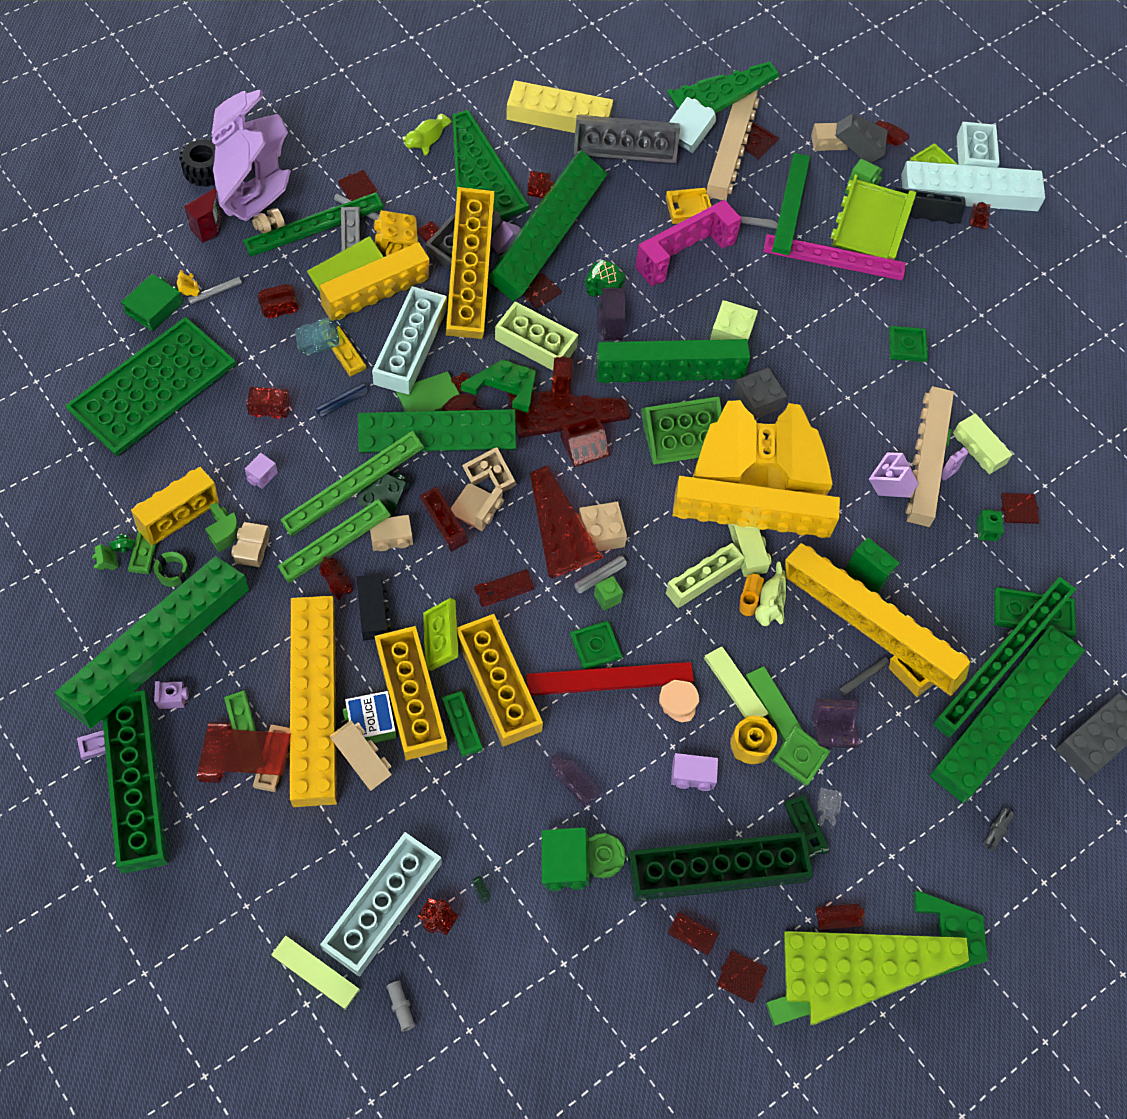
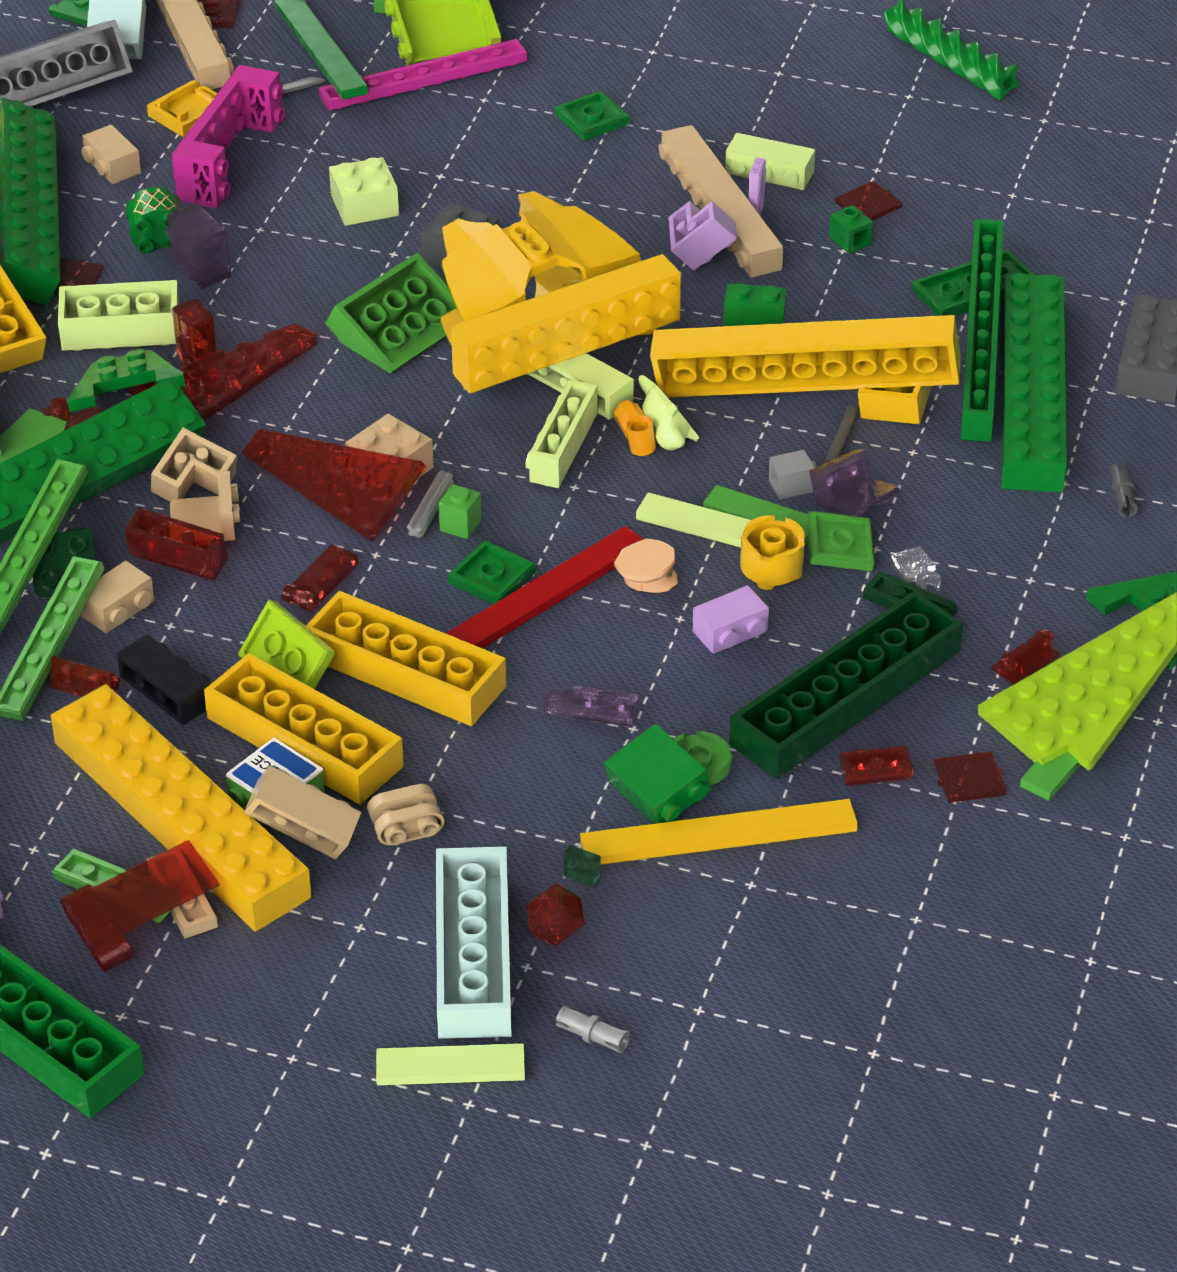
camera: 30 degrees left, 20 degrees down
green plate [442,691,483,758] -> none
clear red slope [560,413,610,467] -> none
green brick [595,339,750,383] -> none
none -> tan brick [82,125,141,184]
none -> tan brick [367,784,444,845]
none -> yellow tile [580,799,857,866]
none -> light grey brick [768,450,818,500]

